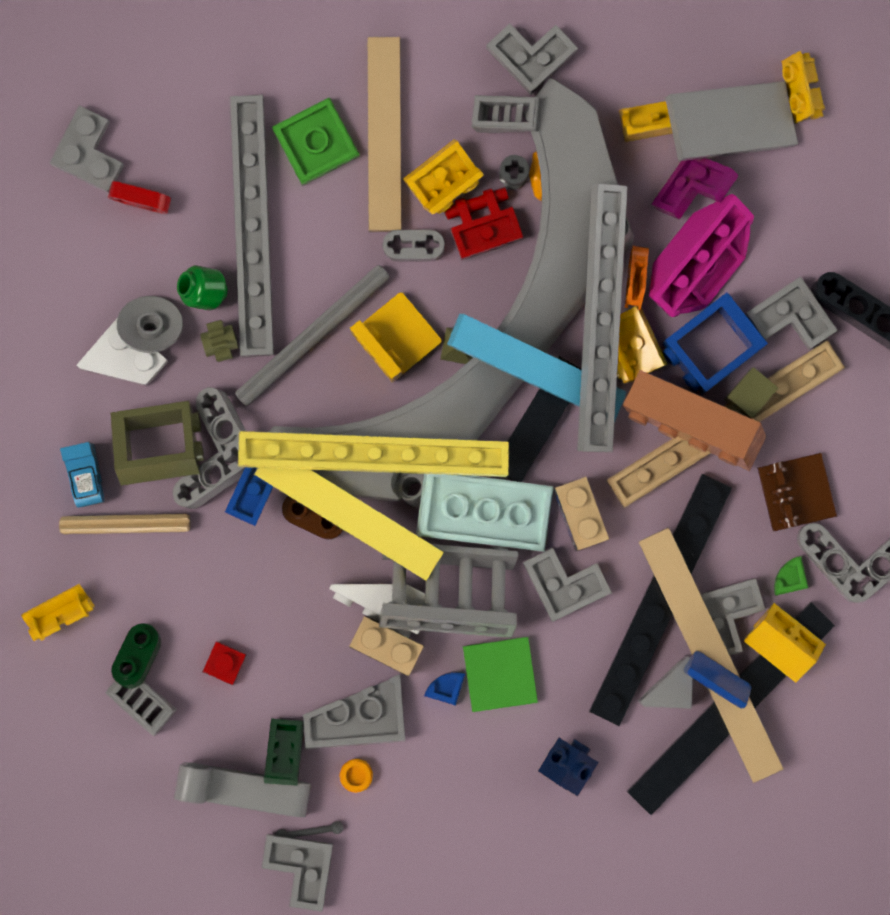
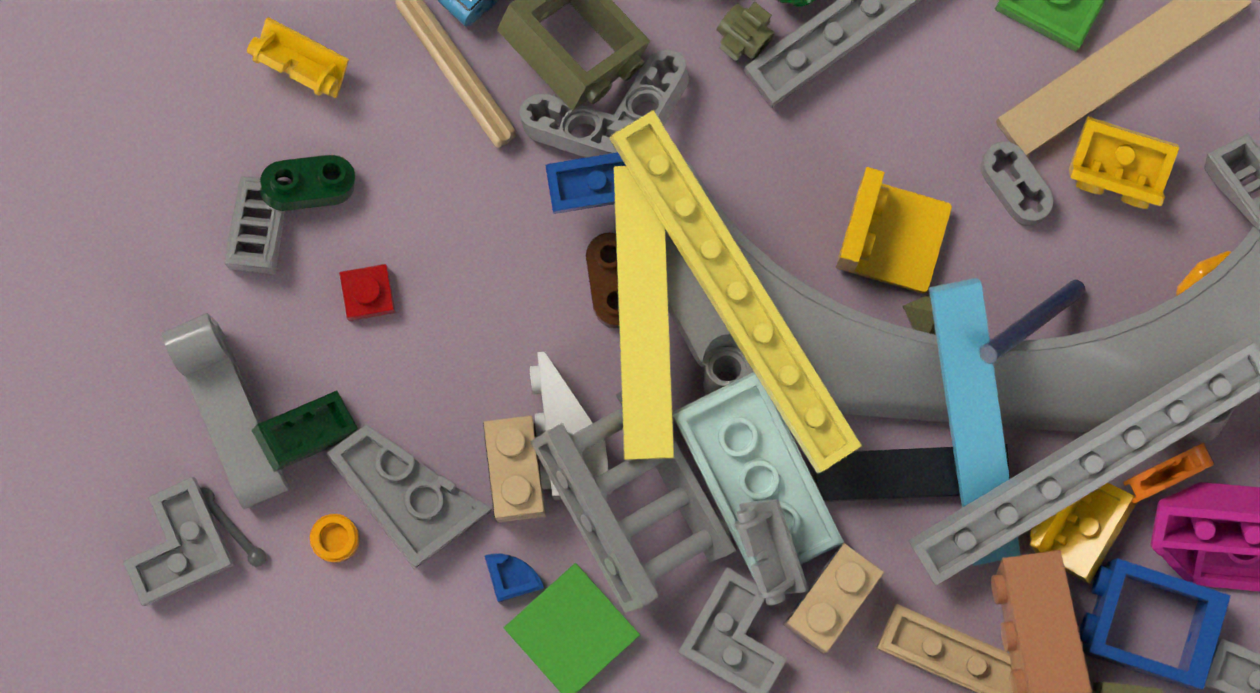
camera: 60 degrees right, 5 degrees down
light grey axle [235,265,389,406] -> none
red plate [444,187,523,261] -> none
dark grey bush [499,155,529,190] -> none
none -> light grey hinge [734,499,809,605]
none -> dark blue bar [979,280,1085,364]

